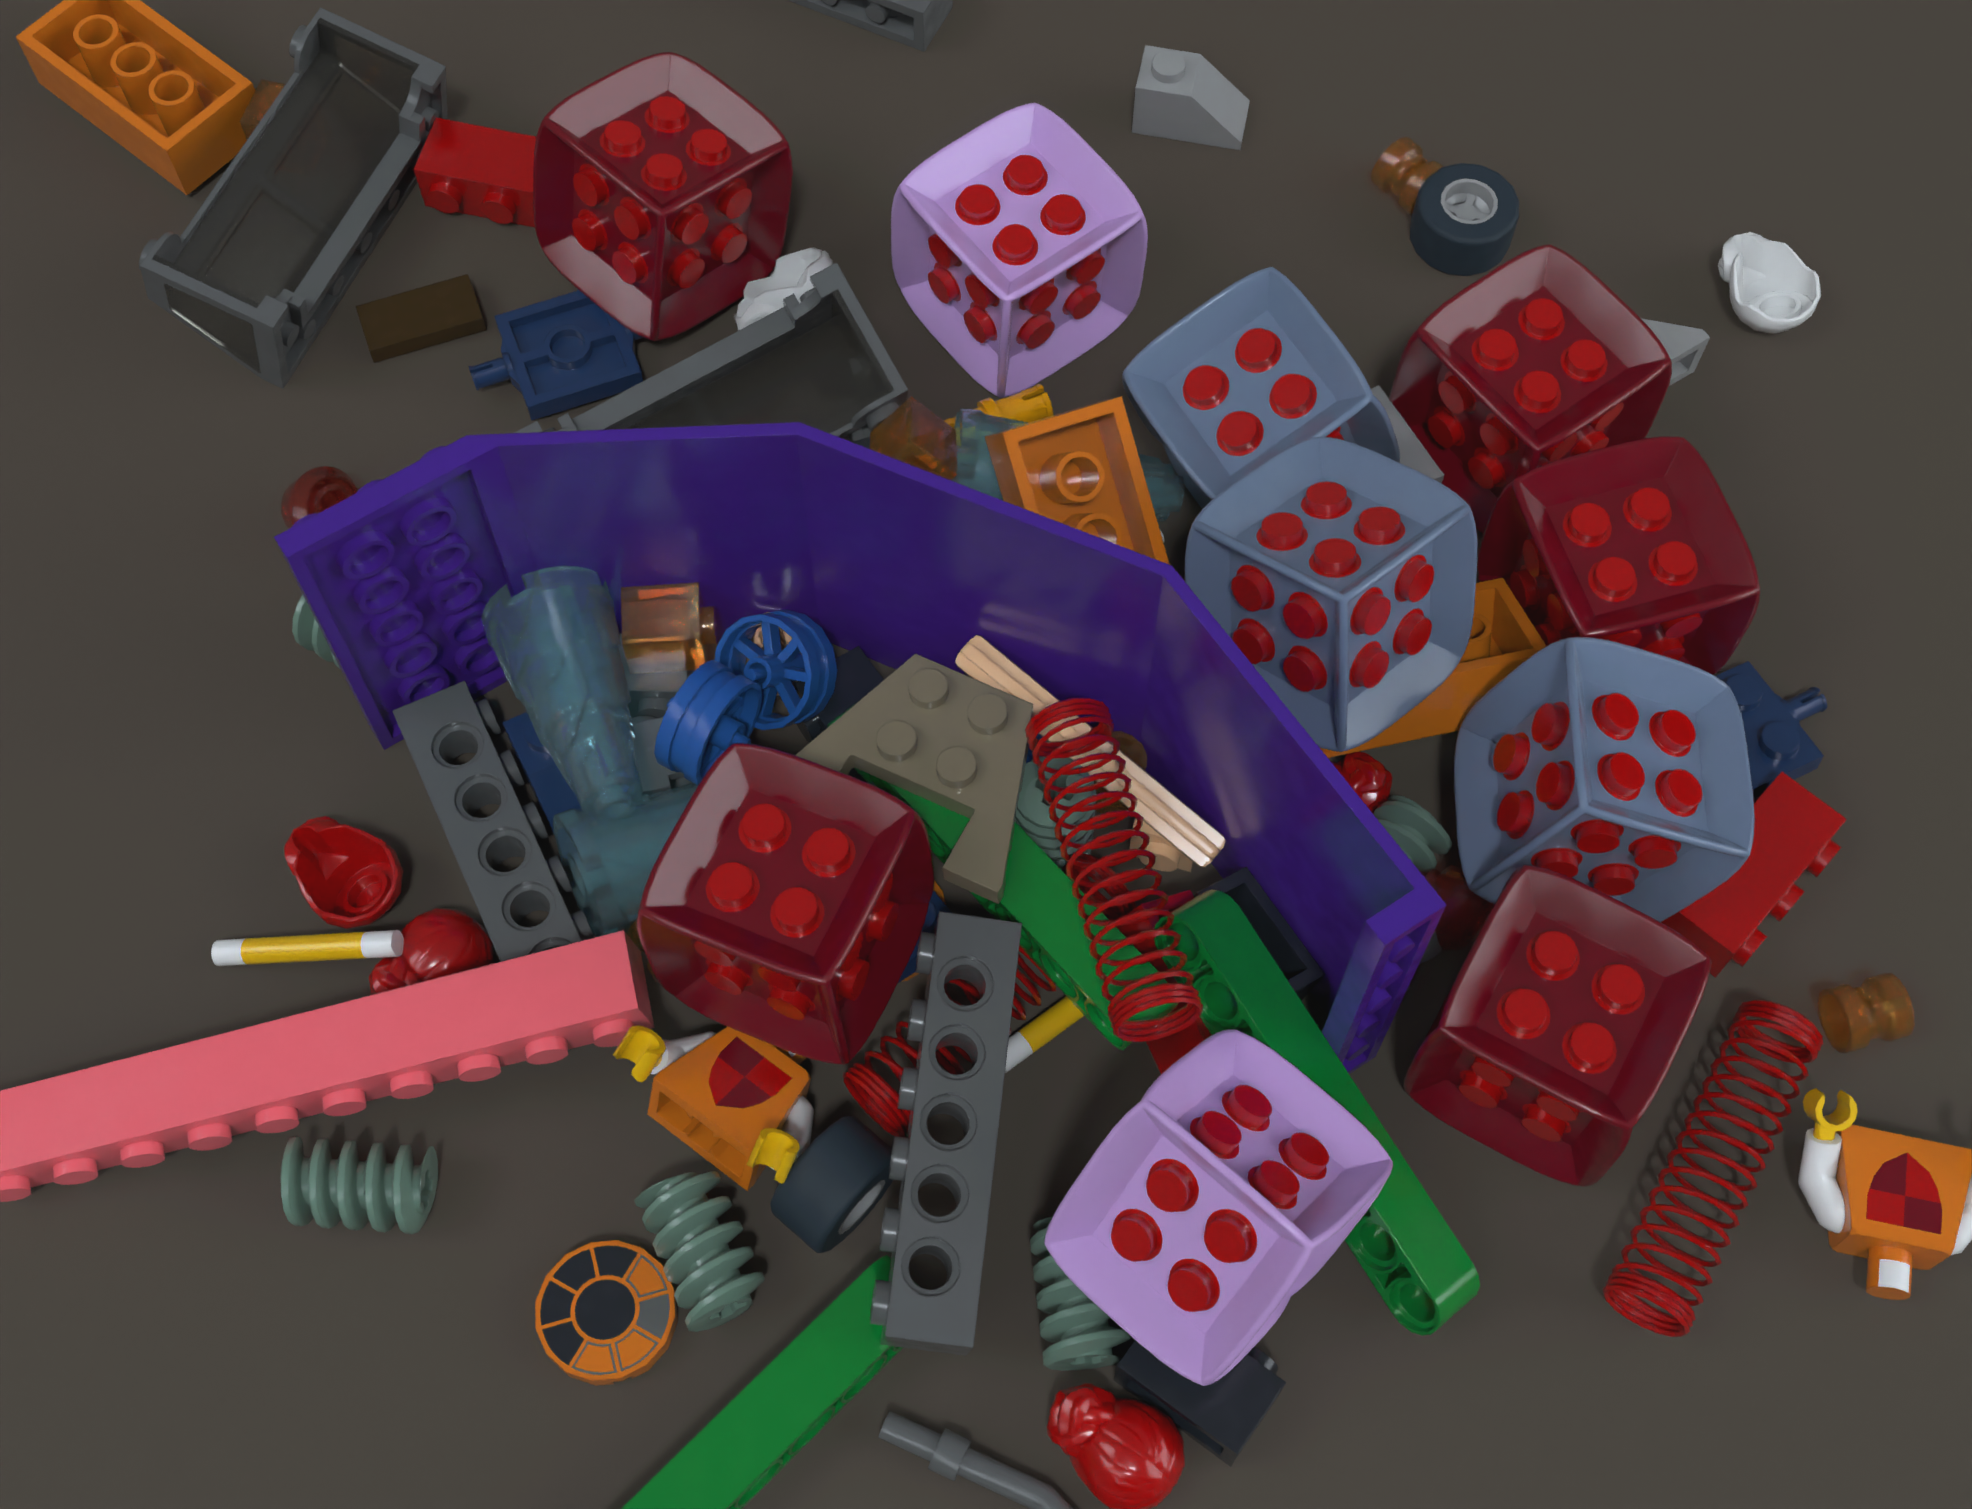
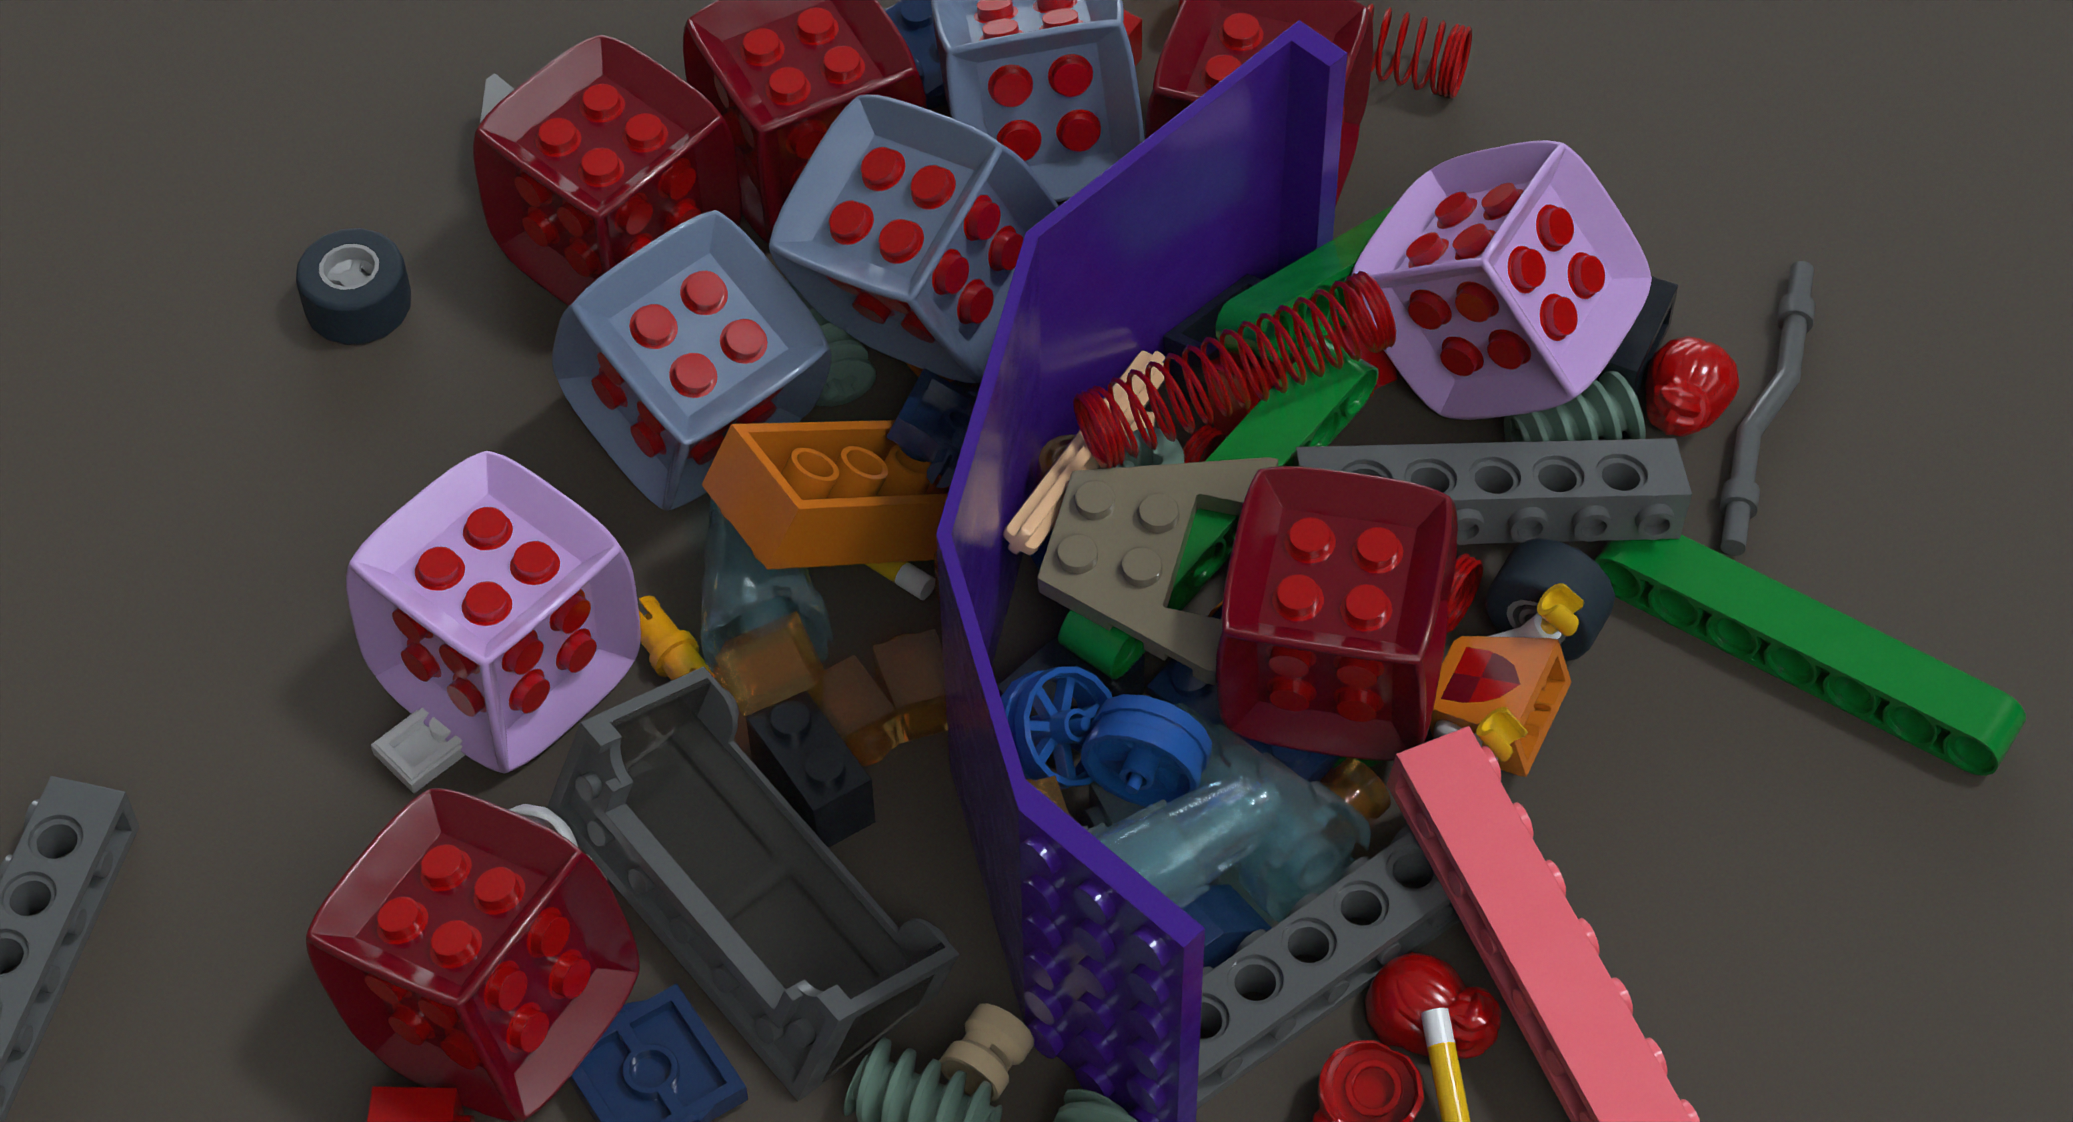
camera: 100 degrees left, 10 degrees down
sand green piece [280,1136,438,1235] -> none
tile [535,1240,678,1386] -> none
sand green piece [634,1171,765,1332] -> none
light grey slope [1132,45,1250,150] -> none
clear orange wheel [1371,137,1444,216] -> none
white hair [1718,232,1821,334] -> none

